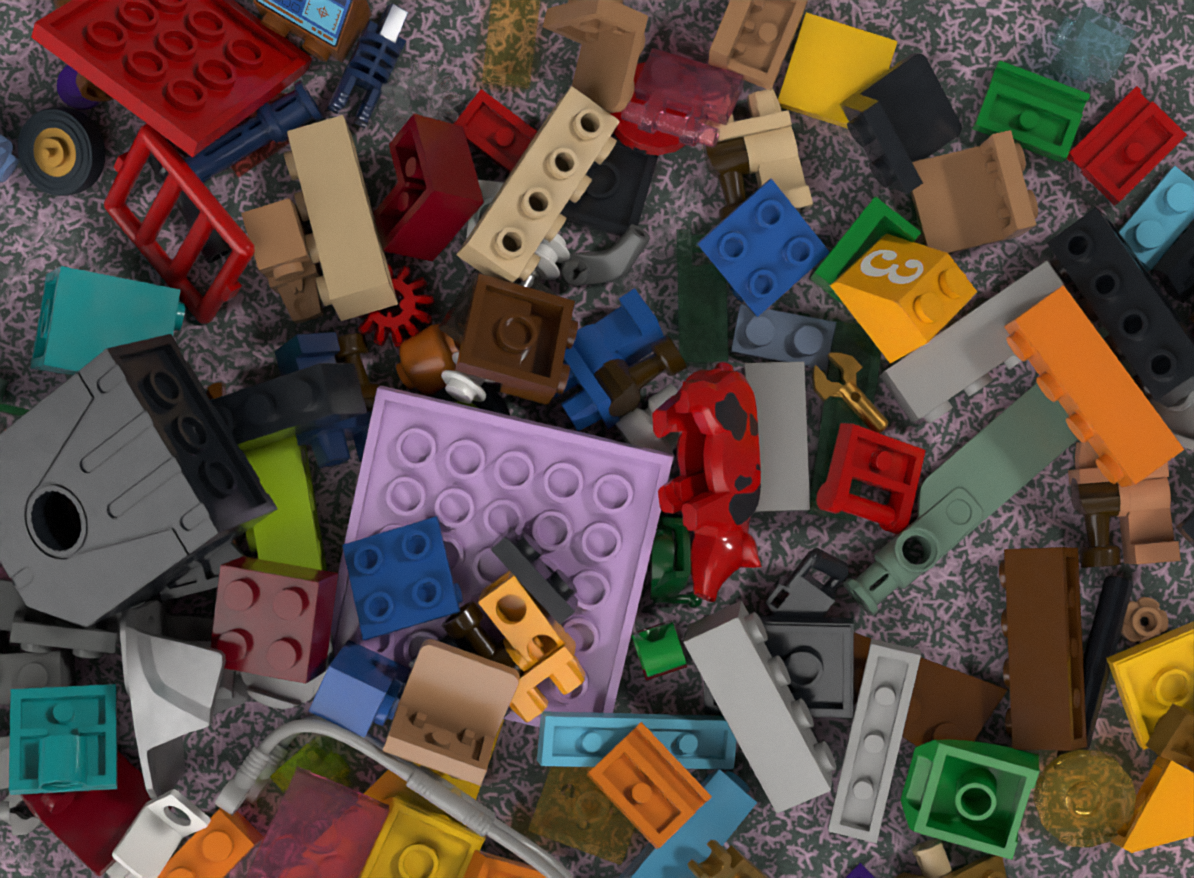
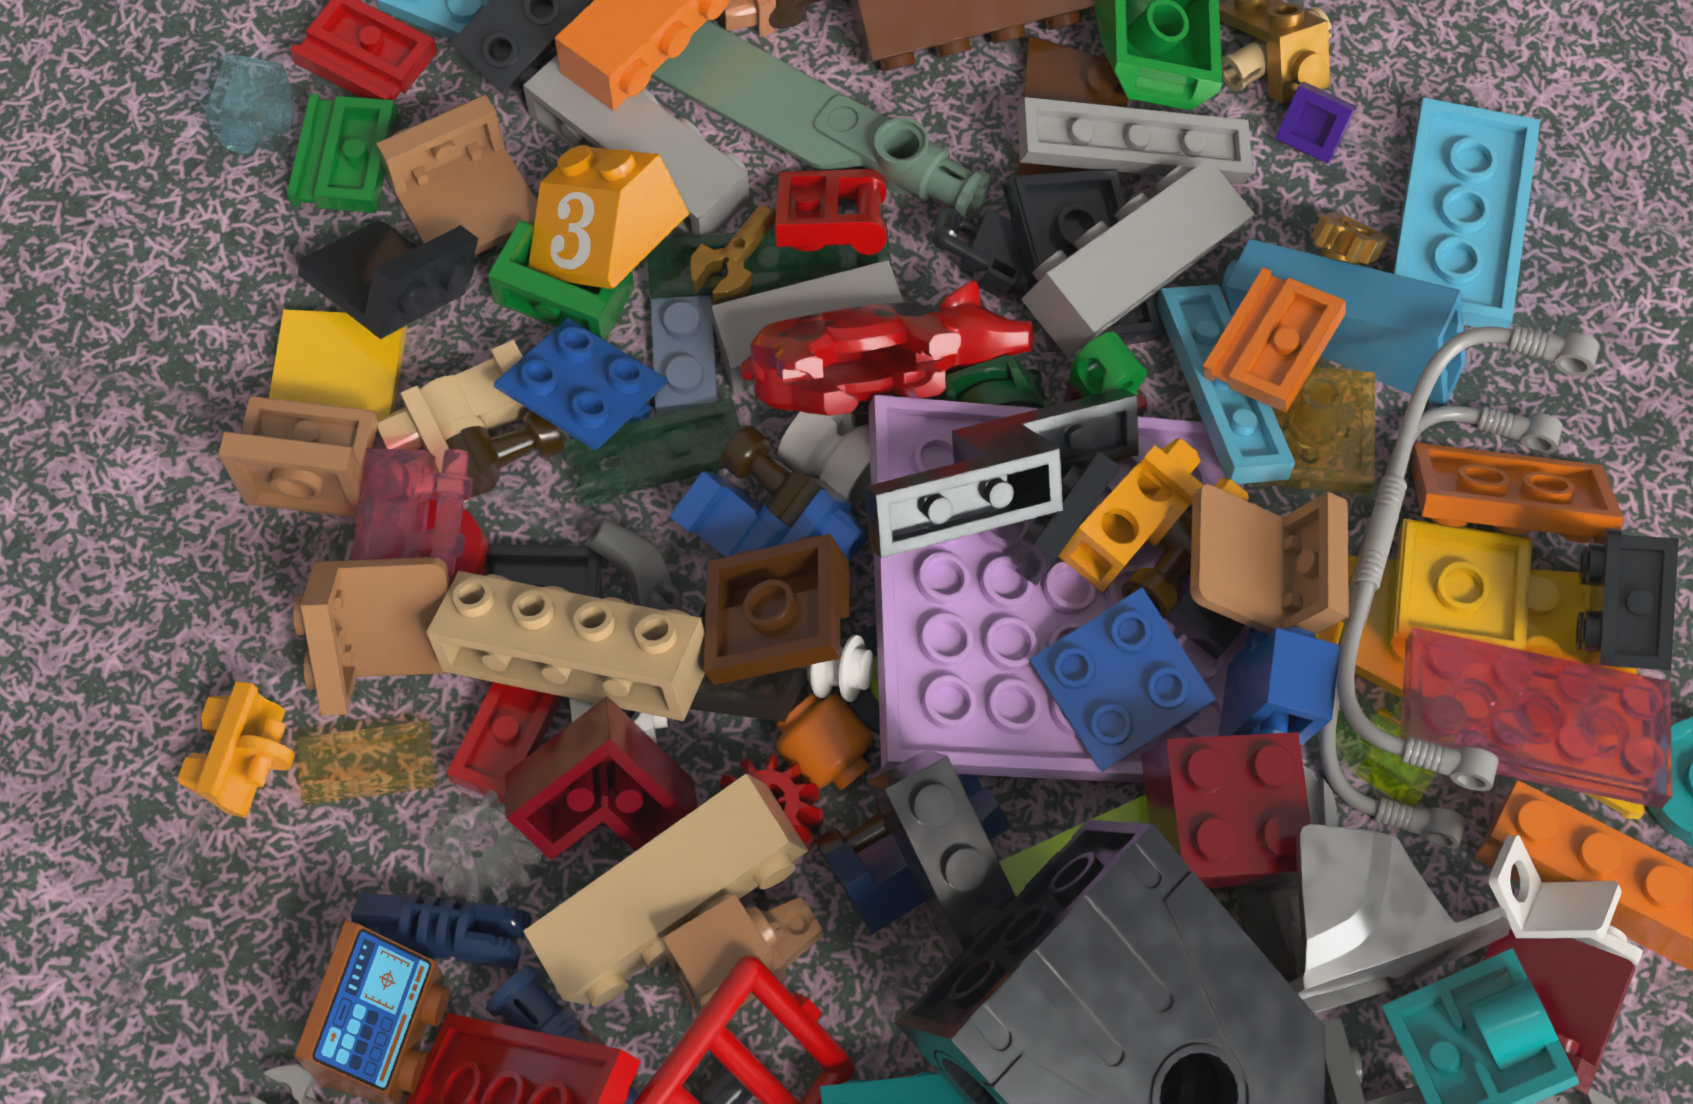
camera: 105 degrees left, 20 degrees down
none -> black bracket [865,388,1139,558]

